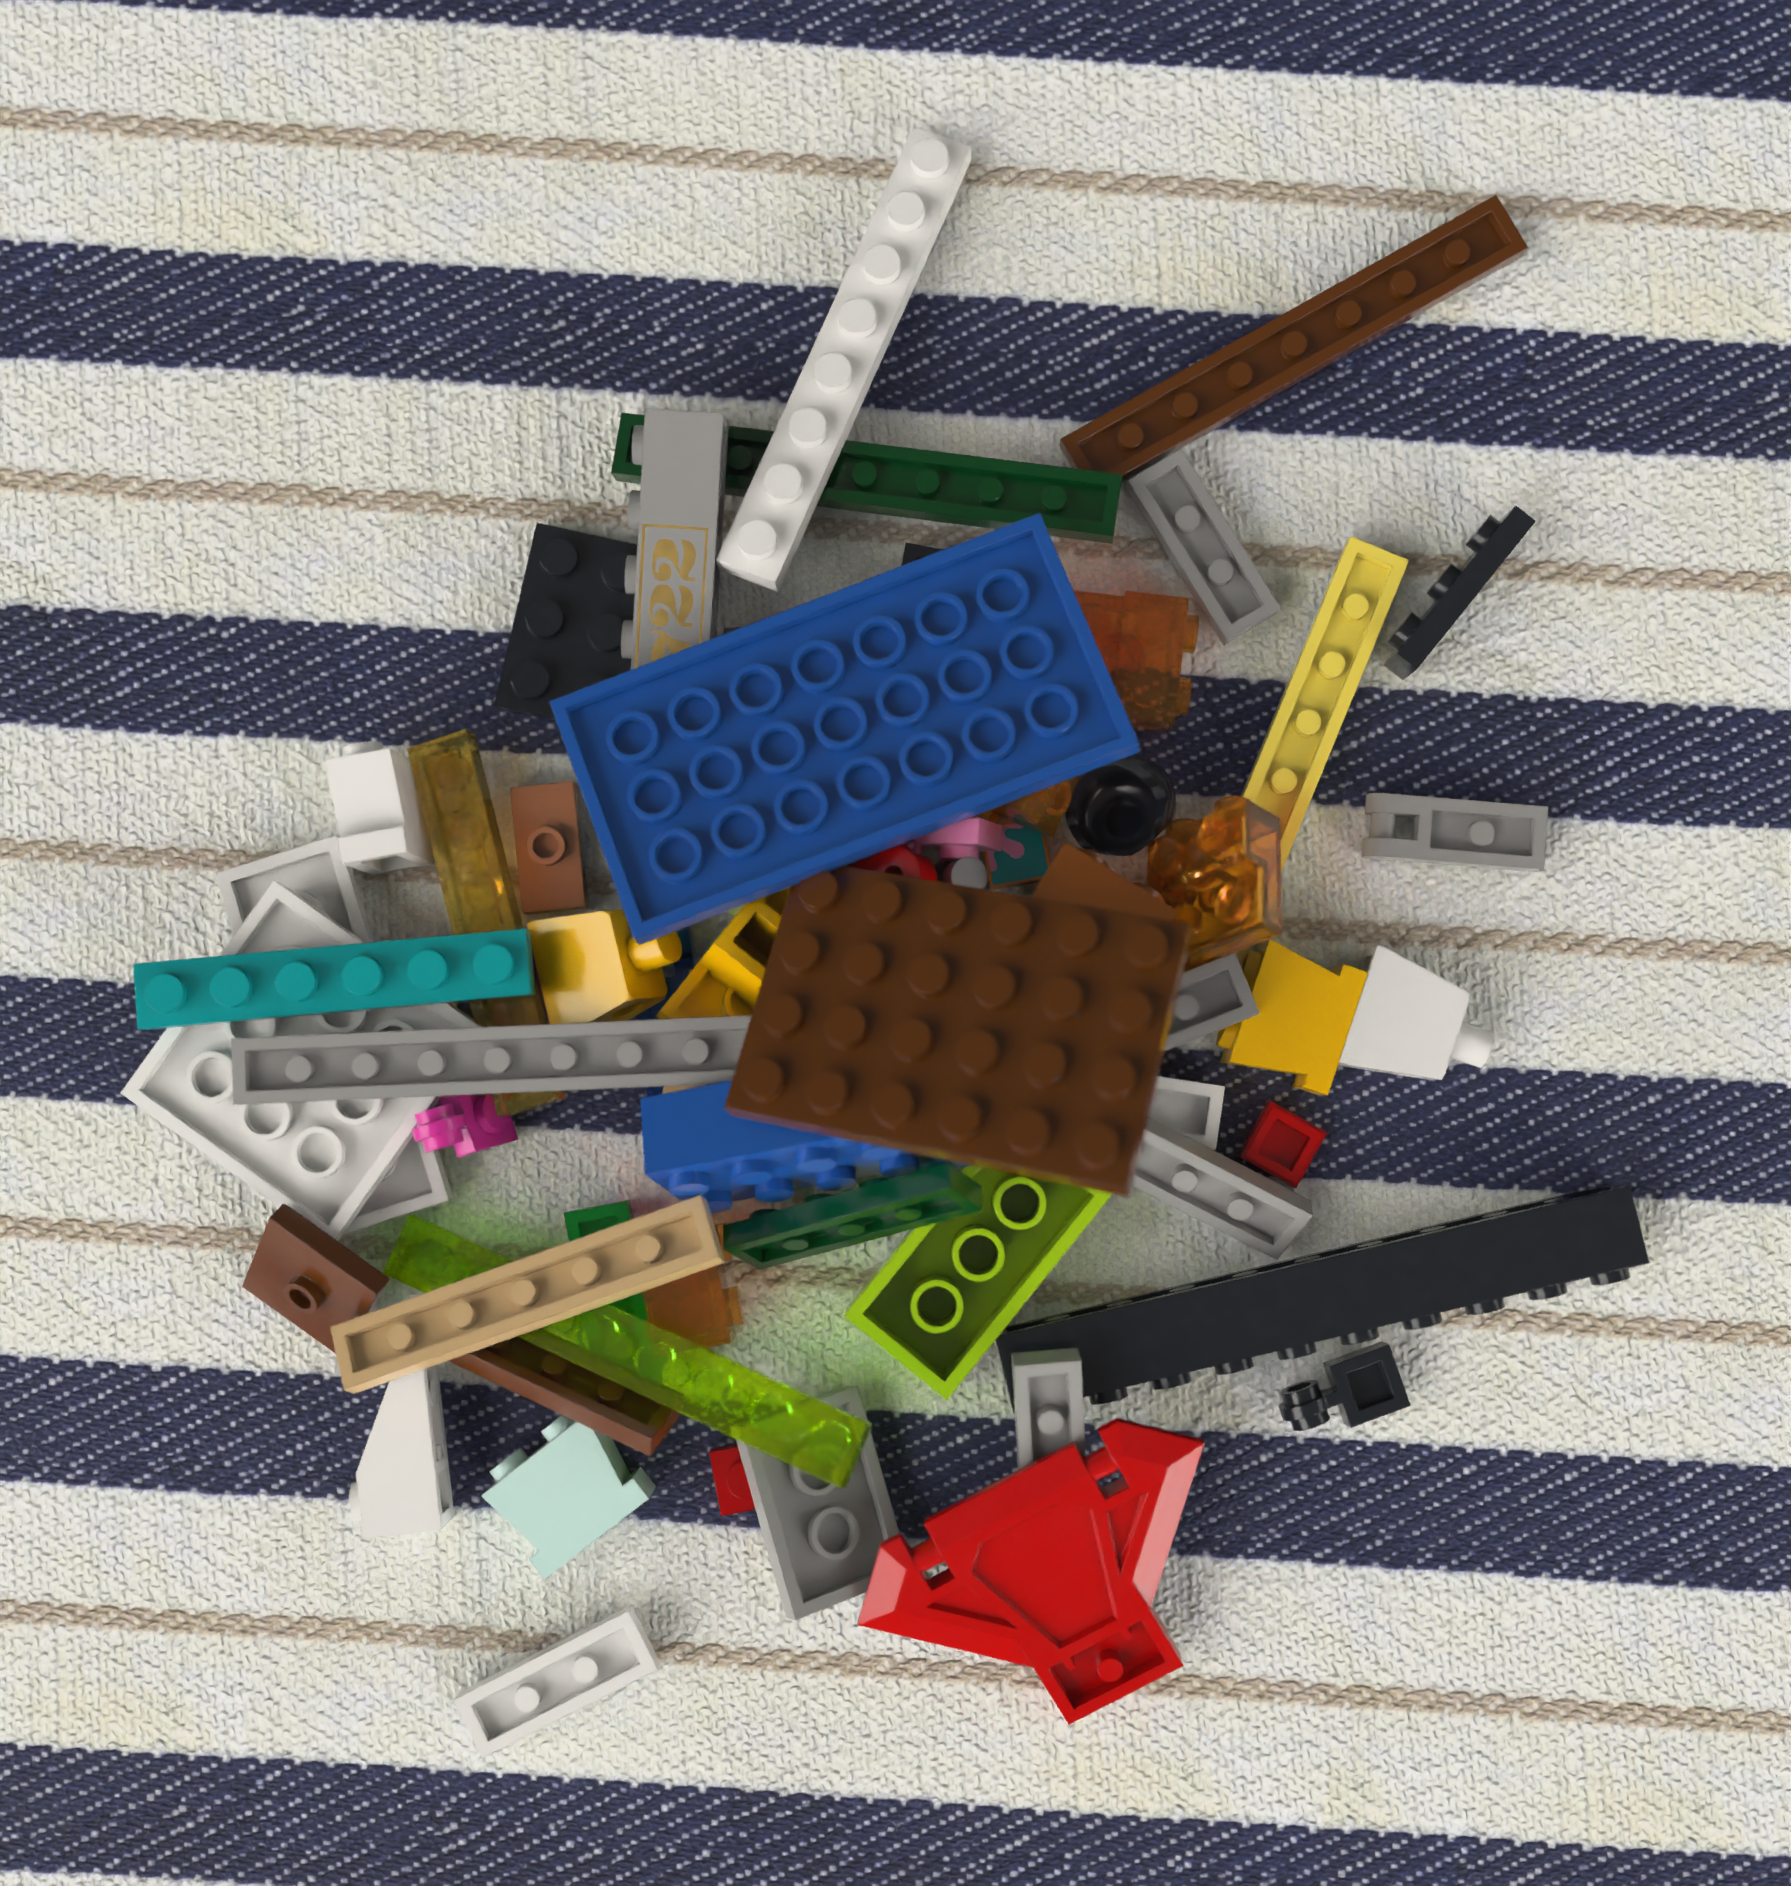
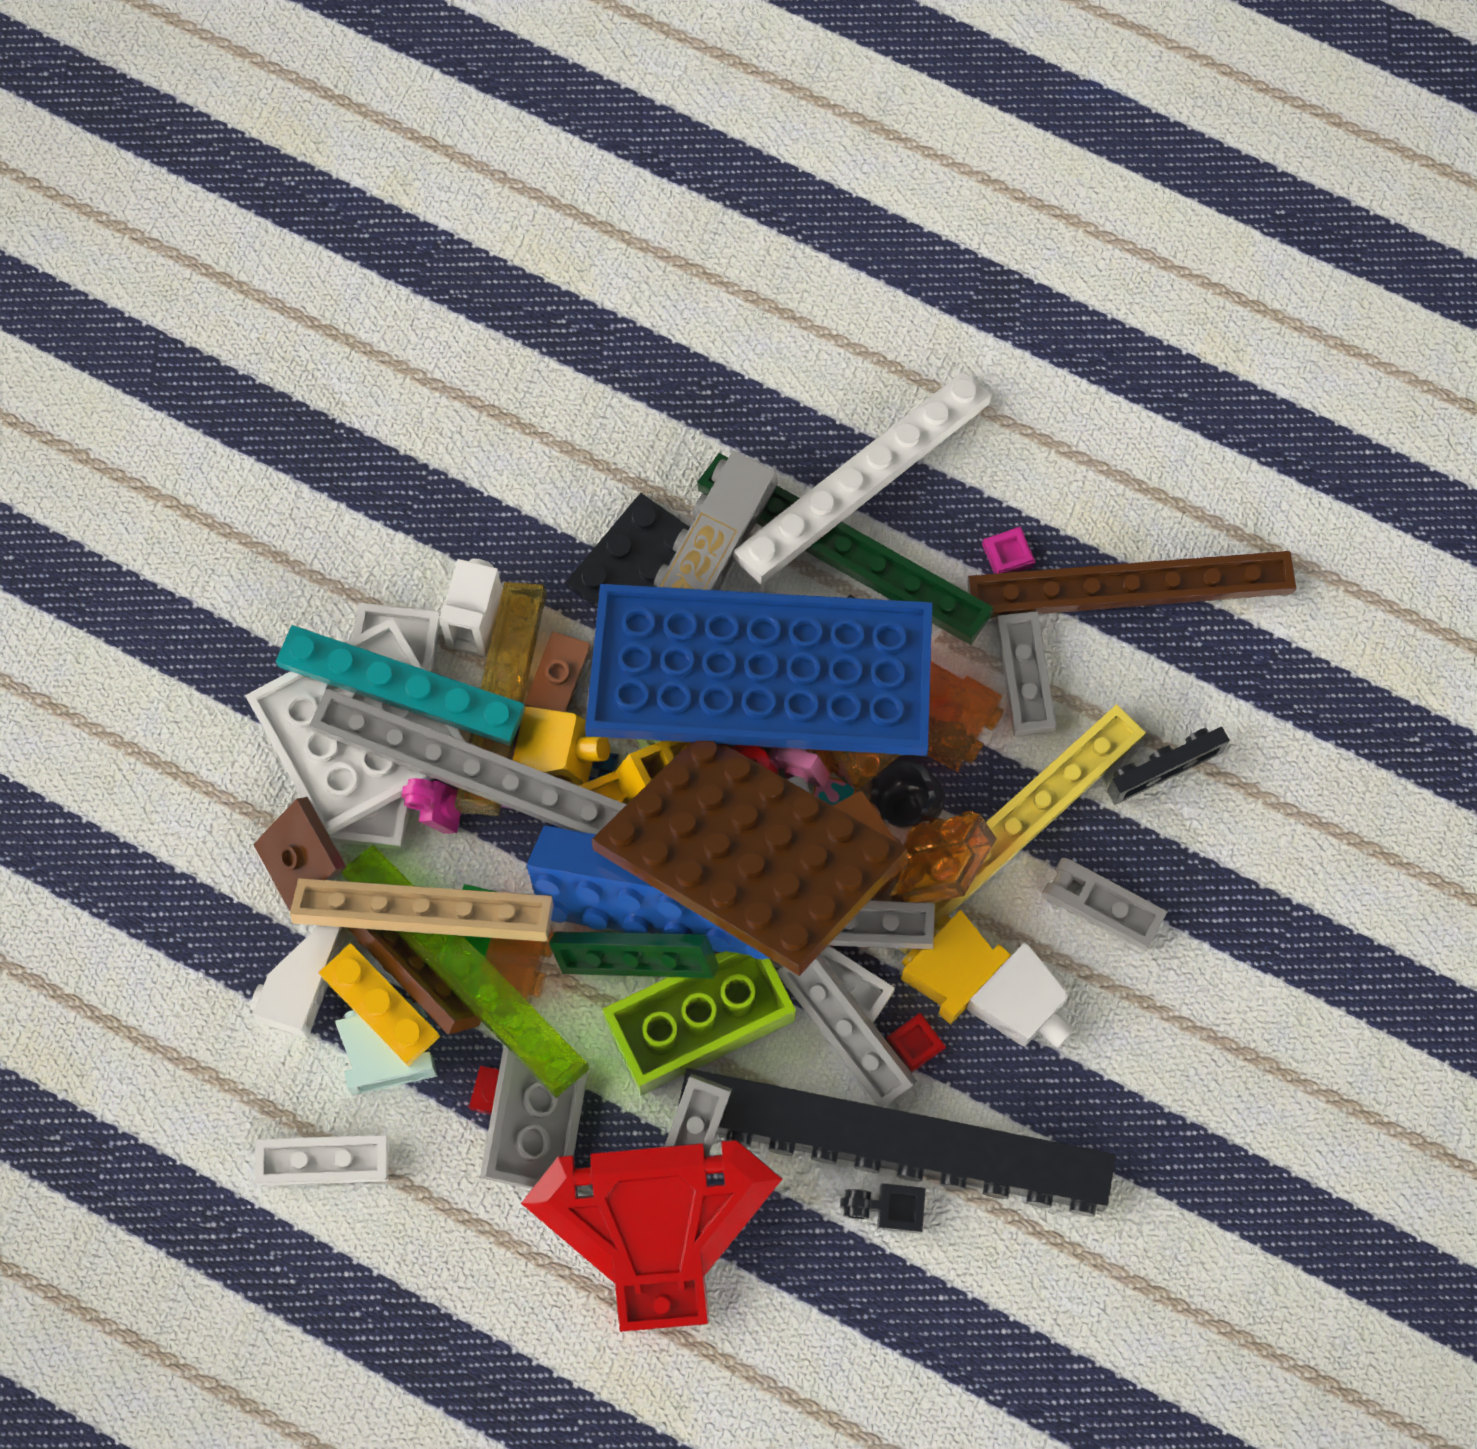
camera: 20 degrees right, 15 degrees down
none -> yellow plate [318,943,440,1067]
none -> dark pink tile [982,527,1036,574]

